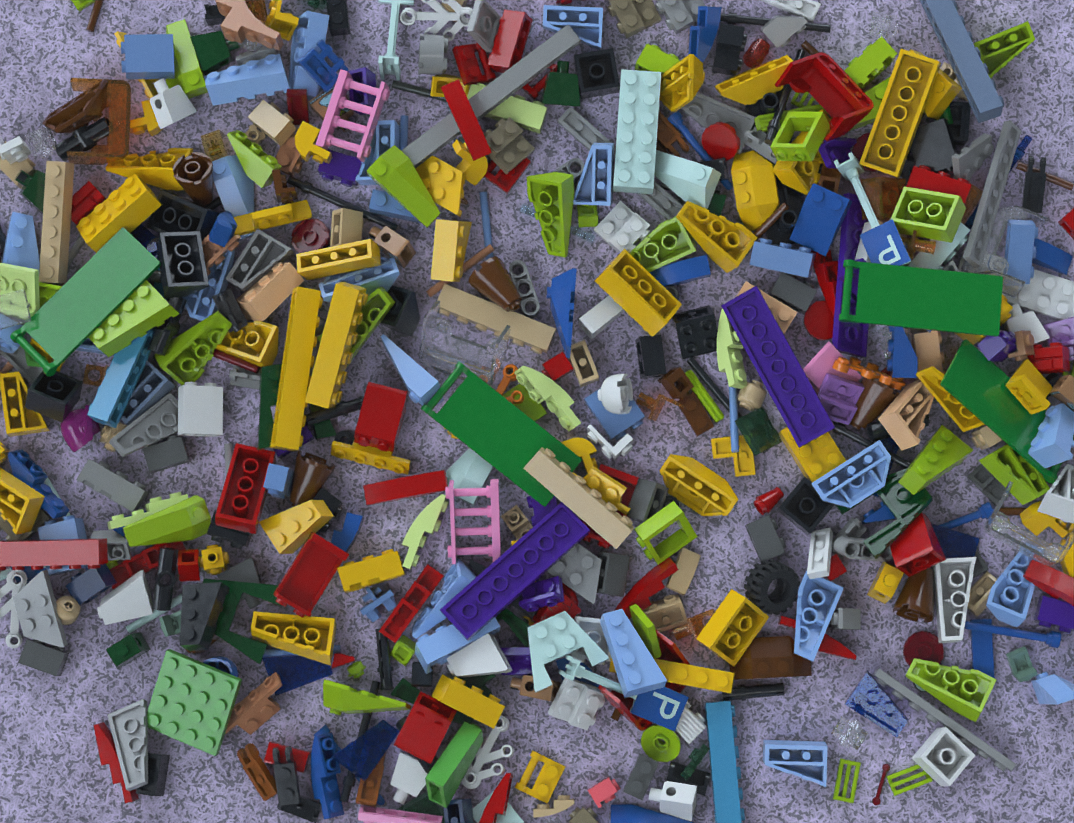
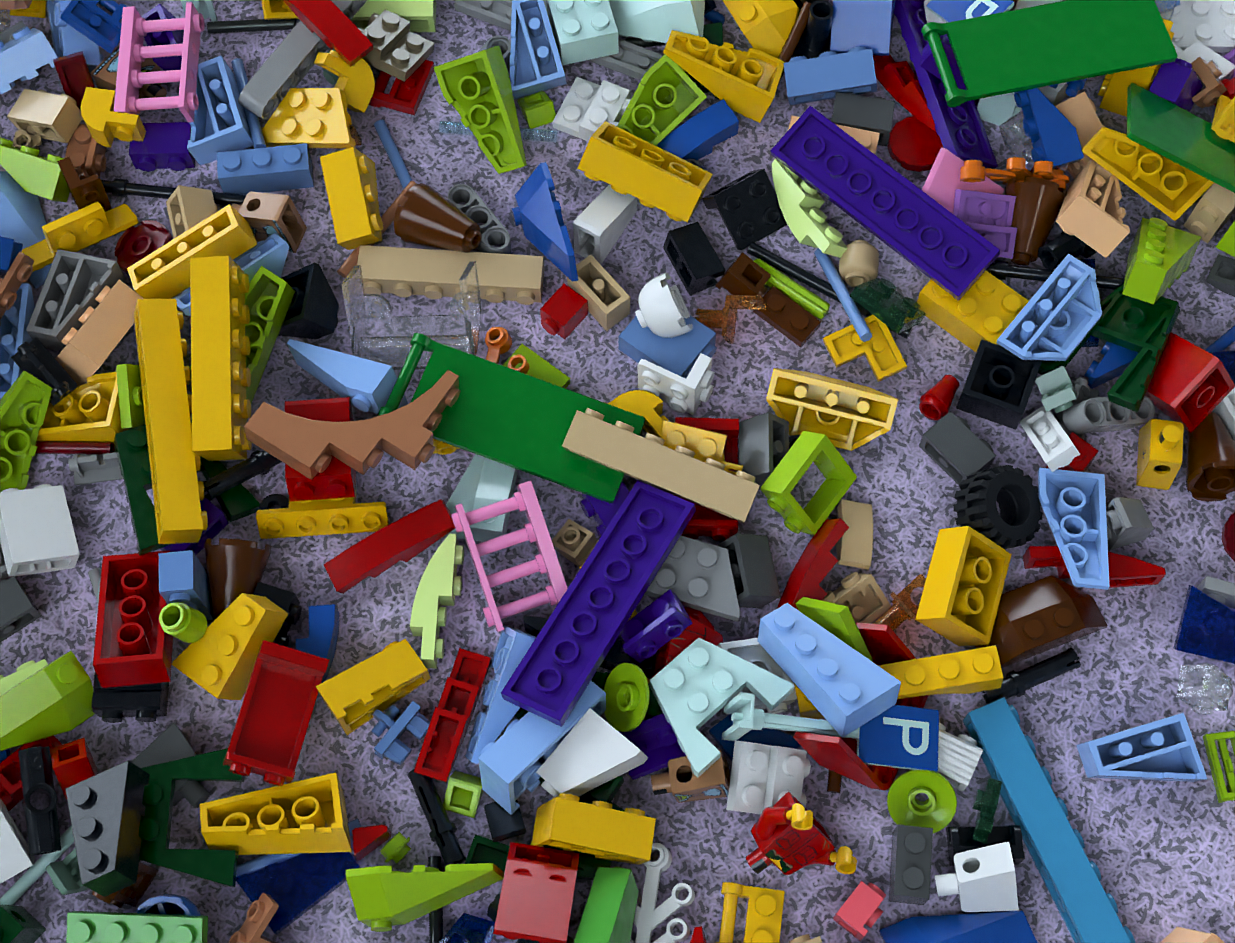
camera: 20 degrees left, 15 degrees down
yellow brick [199,545,230,575] -> none
lime wedge [367,145,441,228] -> none
yellowish green slope [514,365,581,432] -> none
none -> lime plate [116,364,145,429]
none -> lime brick [159,602,207,643]
none -> nougat arch [244,370,461,480]
none -> lime dish [603,663,649,732]
none -> red torso [746,792,857,875]
none -> sand green bracket [1035,366,1078,413]

